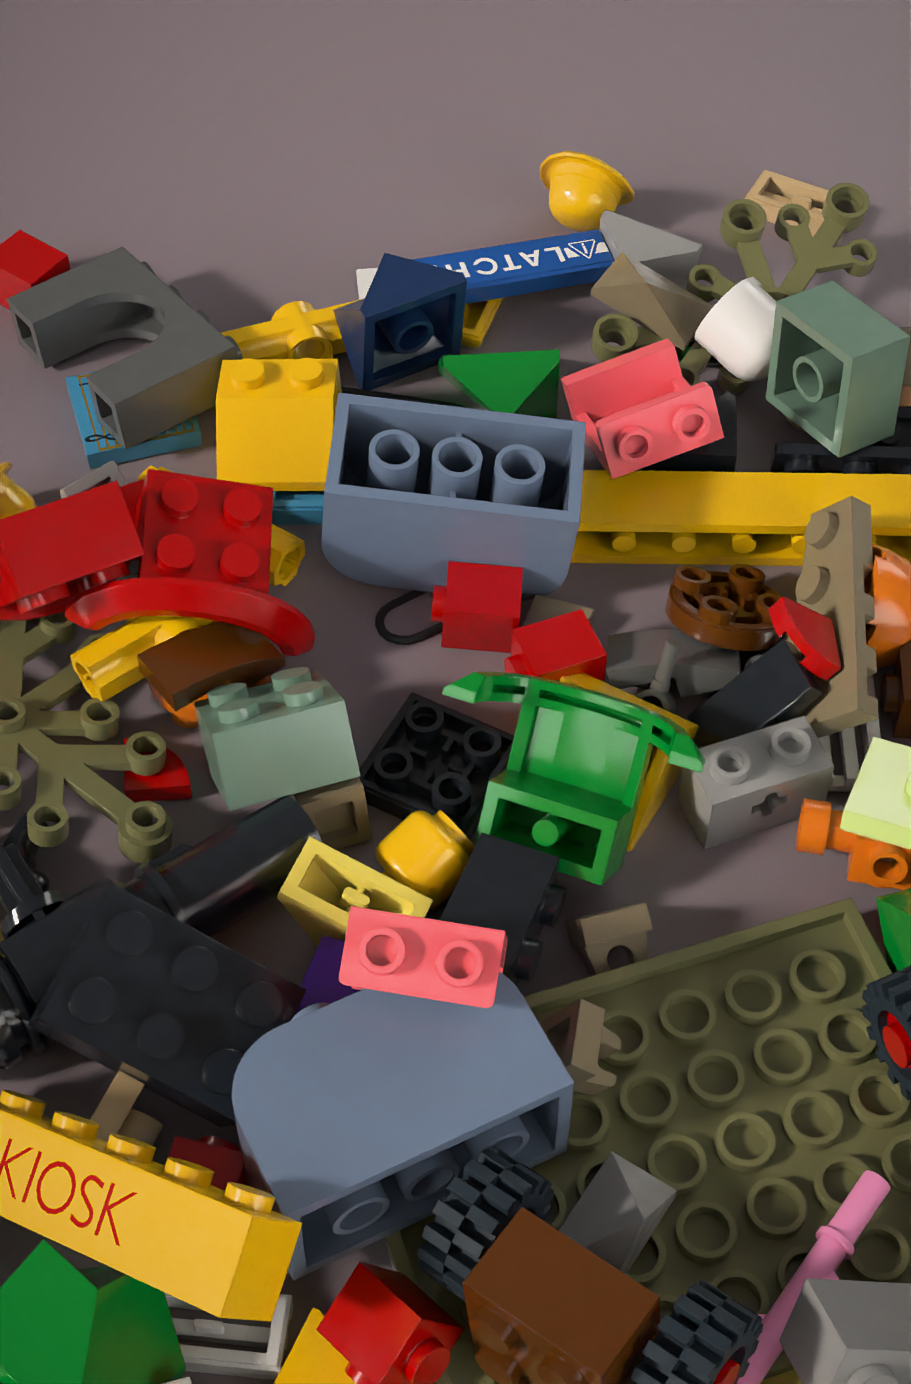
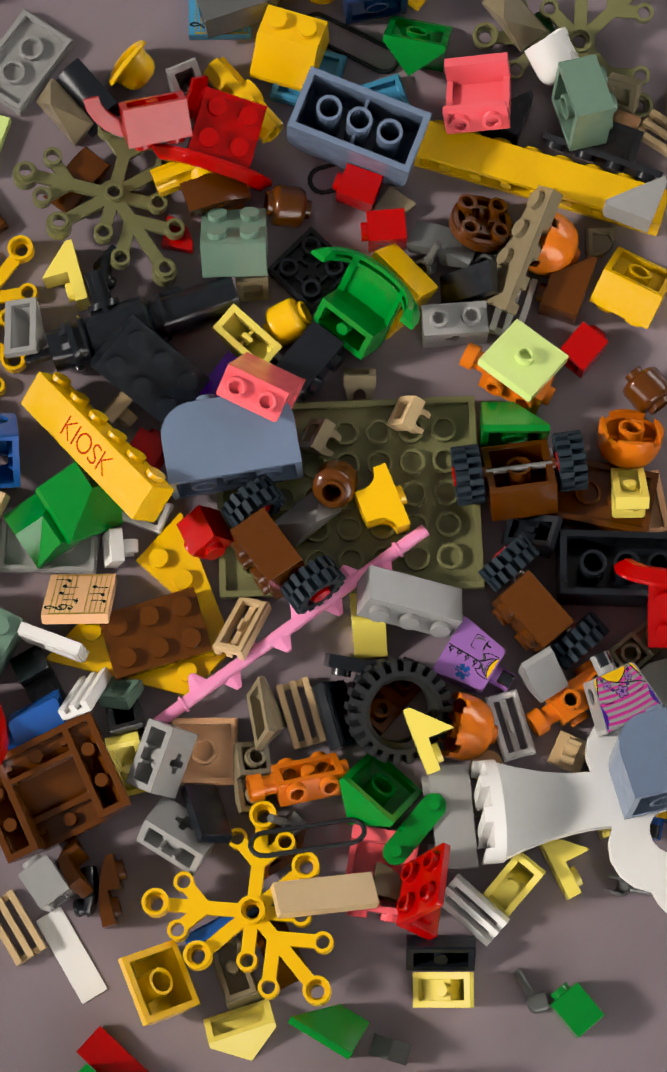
camera: 20 degrees right, 25 degrees up
red tile [768,596,841,681] -> none
none -> reddish brown head [263,184,312,228]
none -> reddish brown head [312,459,358,508]
none -> yellow brick [355,463,410,535]
none -> tan tile [386,395,431,434]

